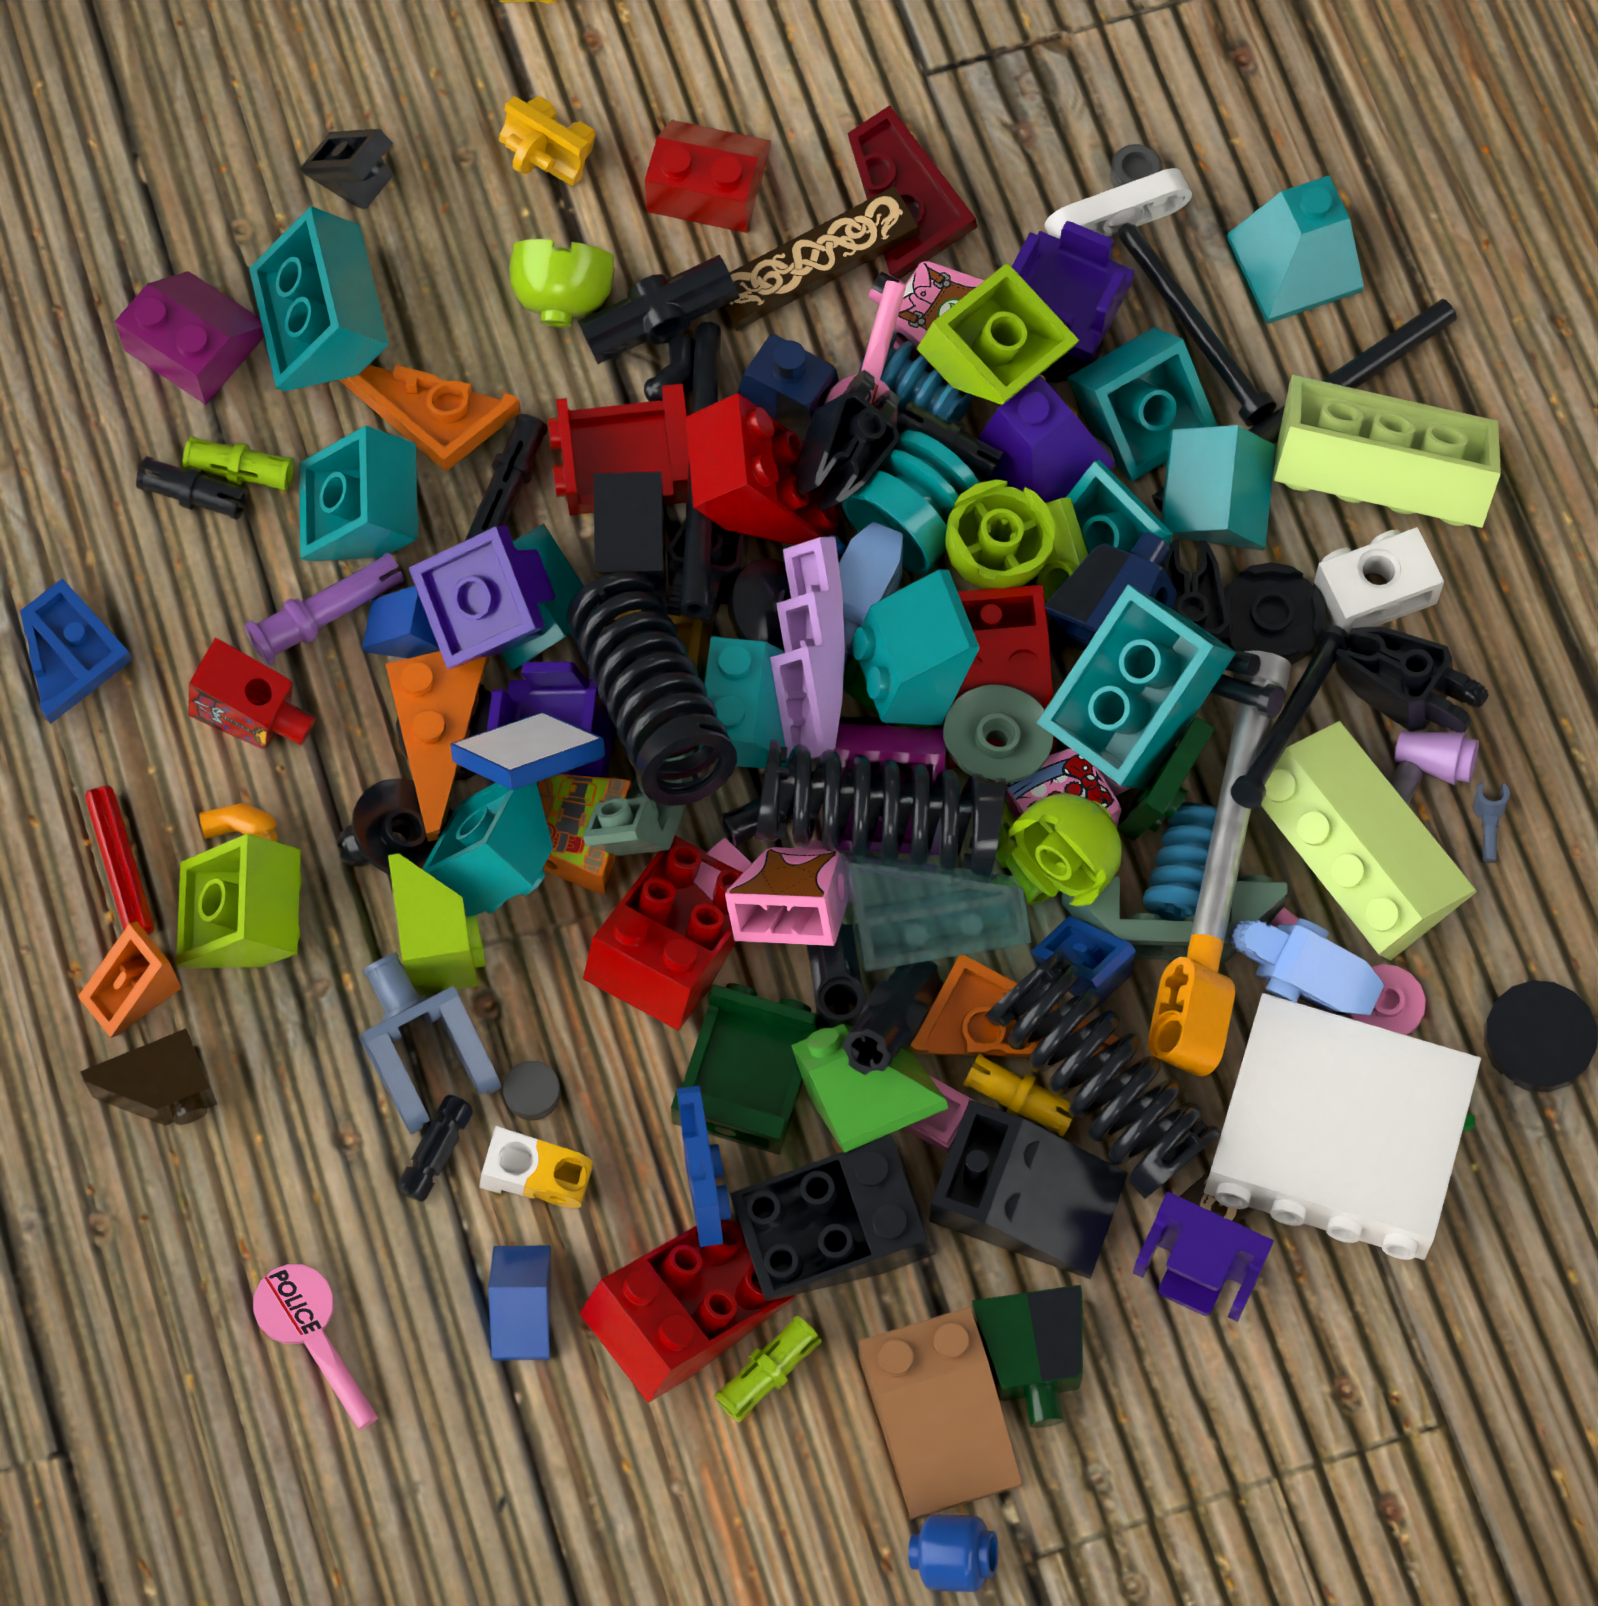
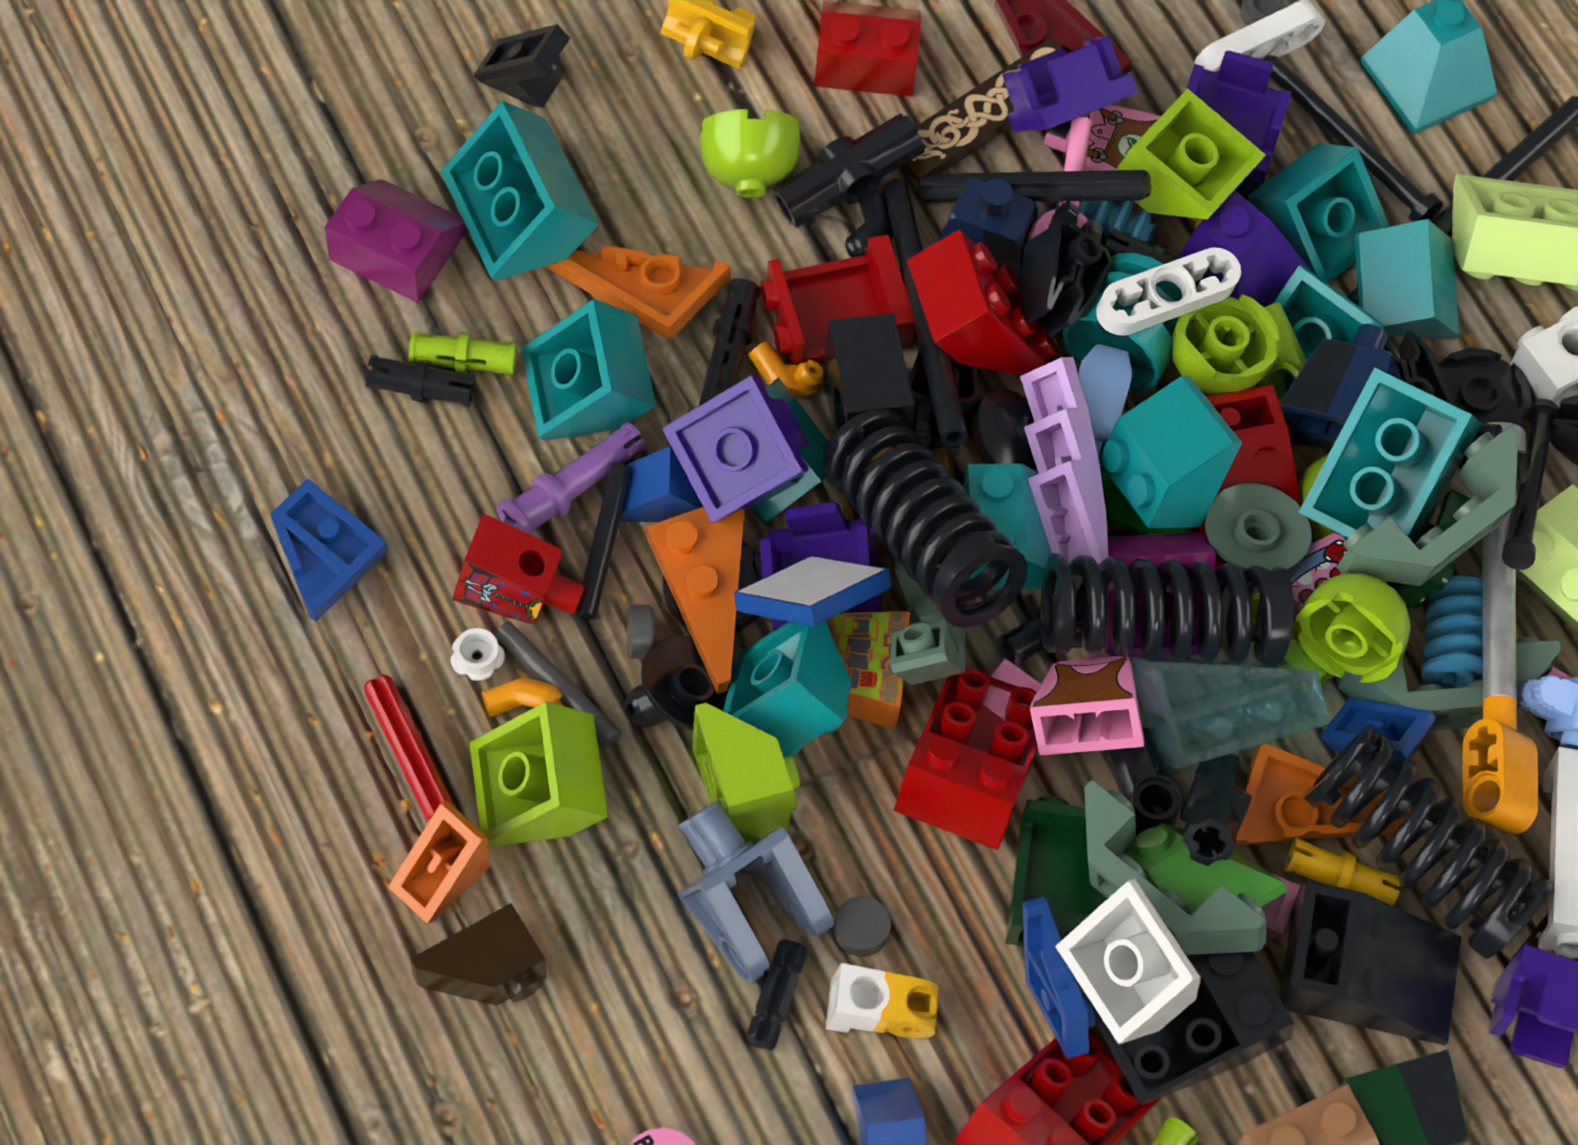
camera: 15 degrees left, 5 degrees down
none -> white plate [450,628,505,681]
none -> dark grey bar [495,621,622,748]
none -> black bar [575,463,632,620]
none -> dark grey tile [626,604,655,659]
none -> light orange arm [748,341,825,397]
none -> black axle [918,170,1152,203]
none -> dark purple panel [1003,36,1138,132]
none -> white slope [1055,879,1201,1044]
none -> sand green slope [1084,780,1267,955]
none -> white beam [1096,247,1241,336]
none -> sand green slope [1336,425,1518,586]

